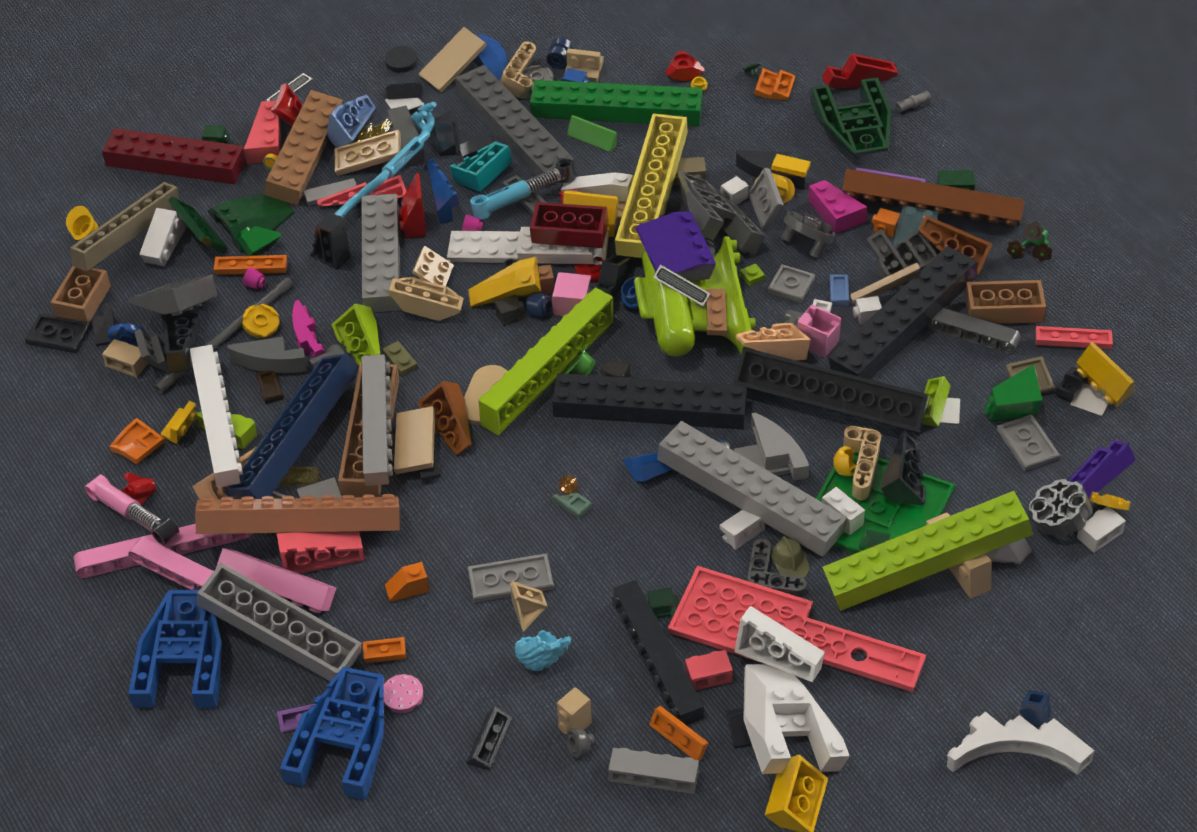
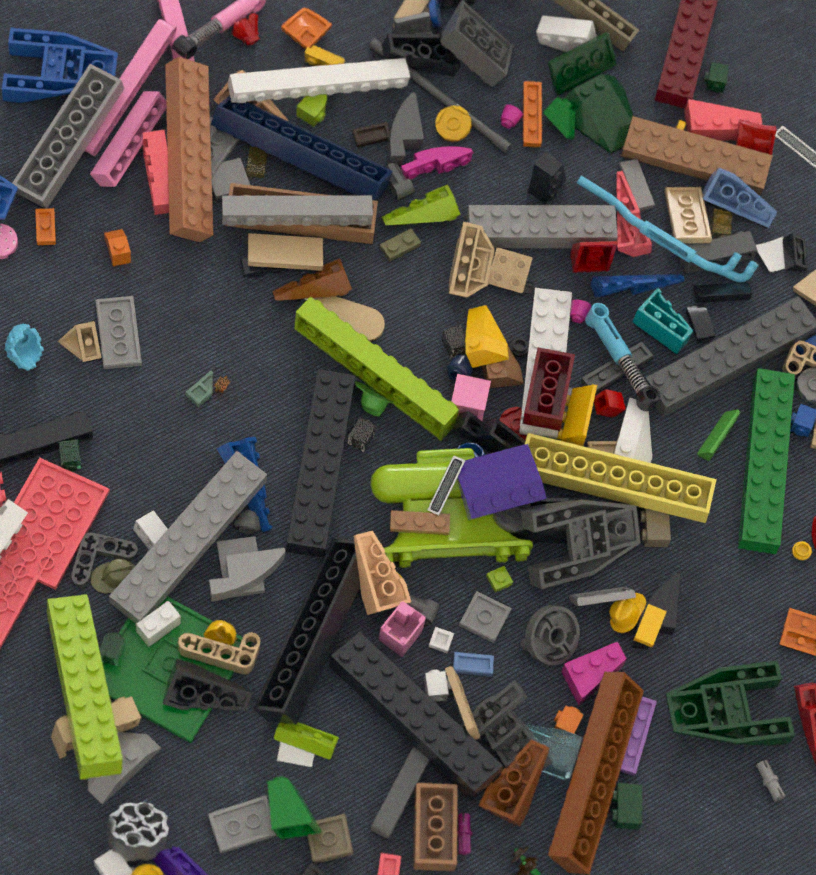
camera: 80 degrees right, 15 degrees up
white brick [721,176,748,205] -> none

